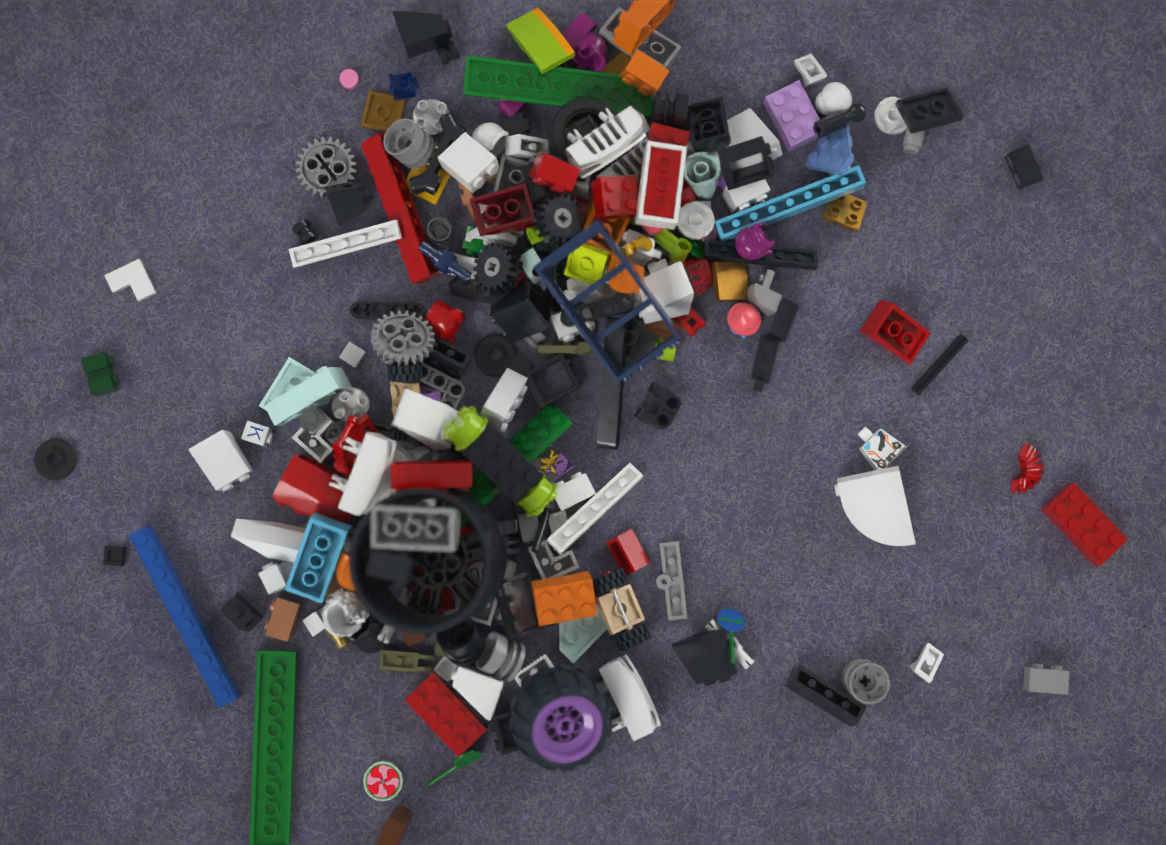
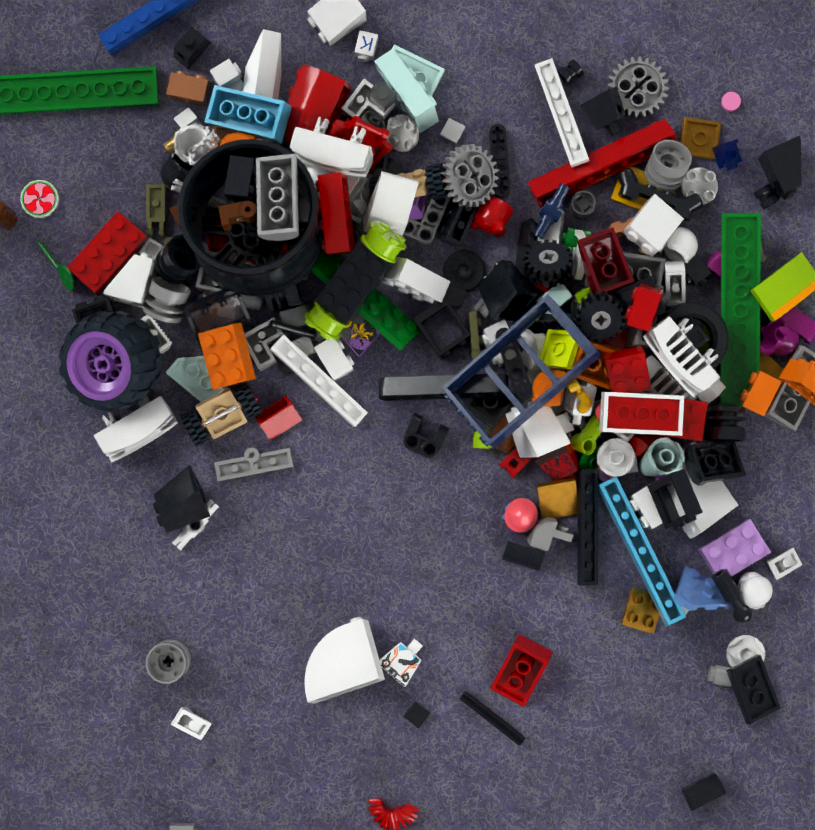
camera: 90 degrees right, 0 degrees up
blue piece [716,609,745,663] -> none
magenta hair [735,223,775,260] -> none
black hinge [751,337,779,392] -> none
black brick [784,665,867,727] -> none
none -> reddish brown leg [218,201,257,231]
none -> black tile [403,701,431,729]

